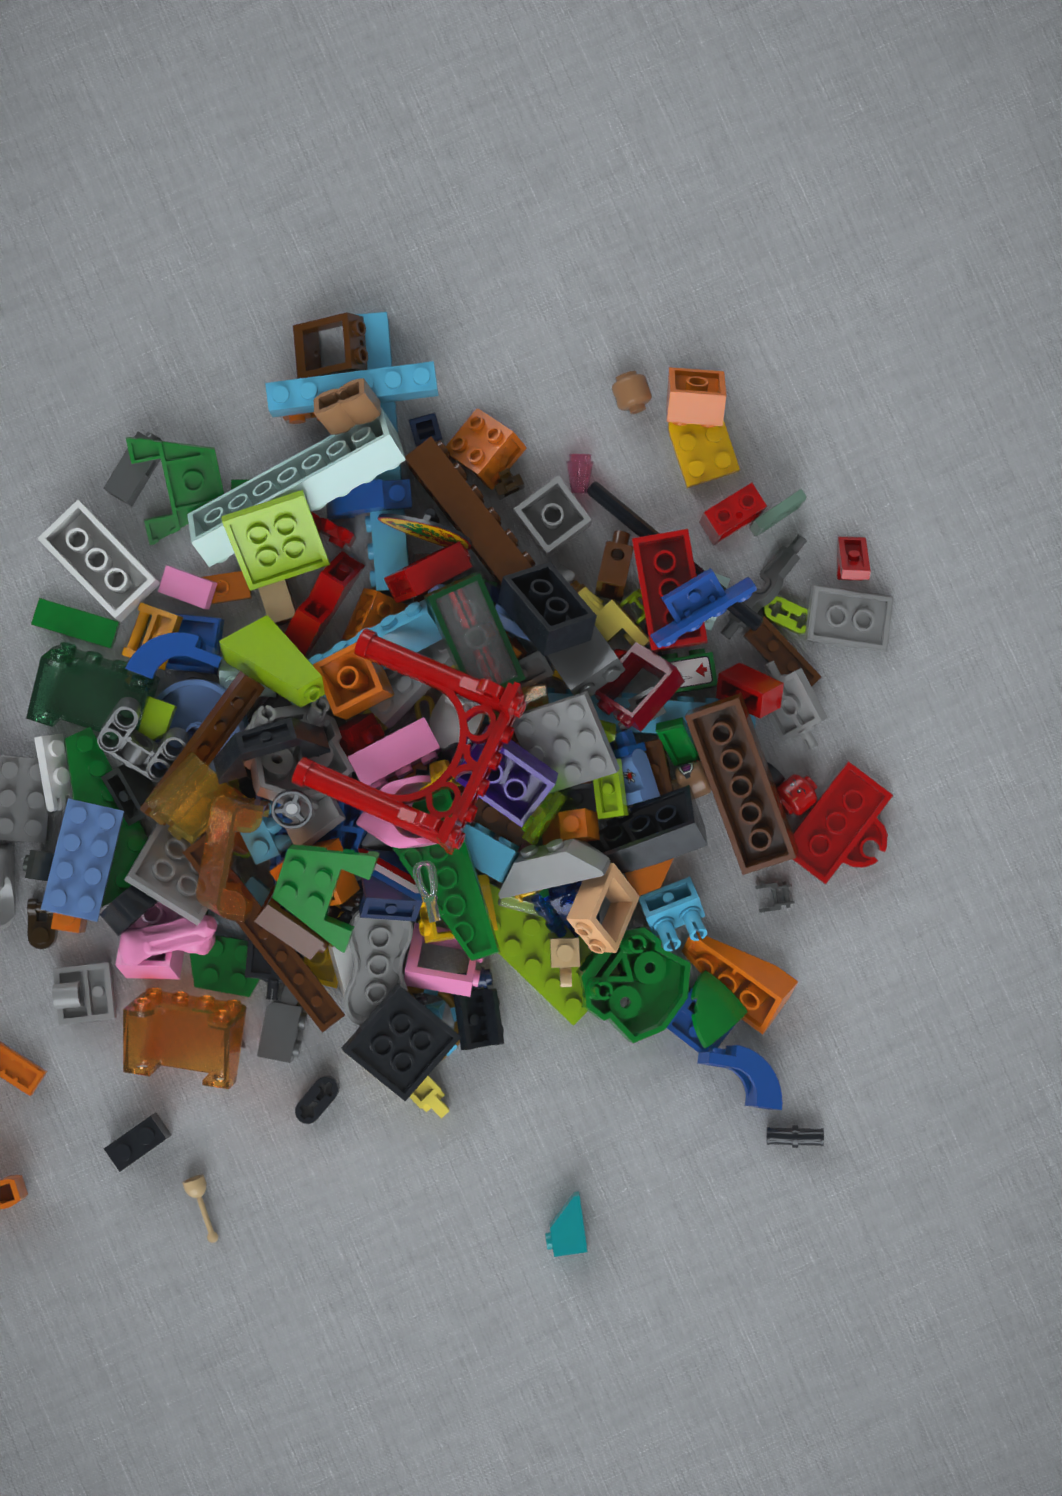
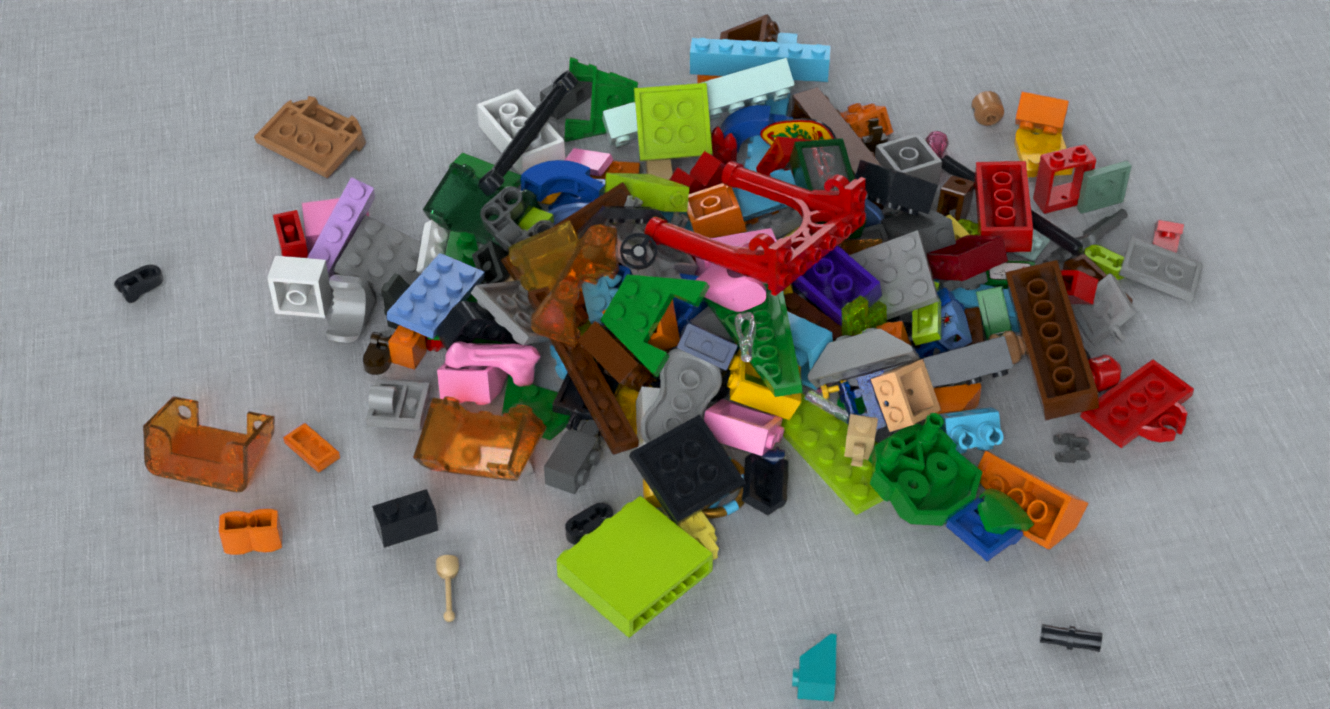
camera: 10 degrees right, 40 degrees down
medium nougat brick [314,378,381,435] -> none
blue bracket [650,568,757,648] -> none
blue arch [697,1045,783,1110] -> none
none -> black piece [476,70,579,196]
none -> lime brick [556,496,713,638]

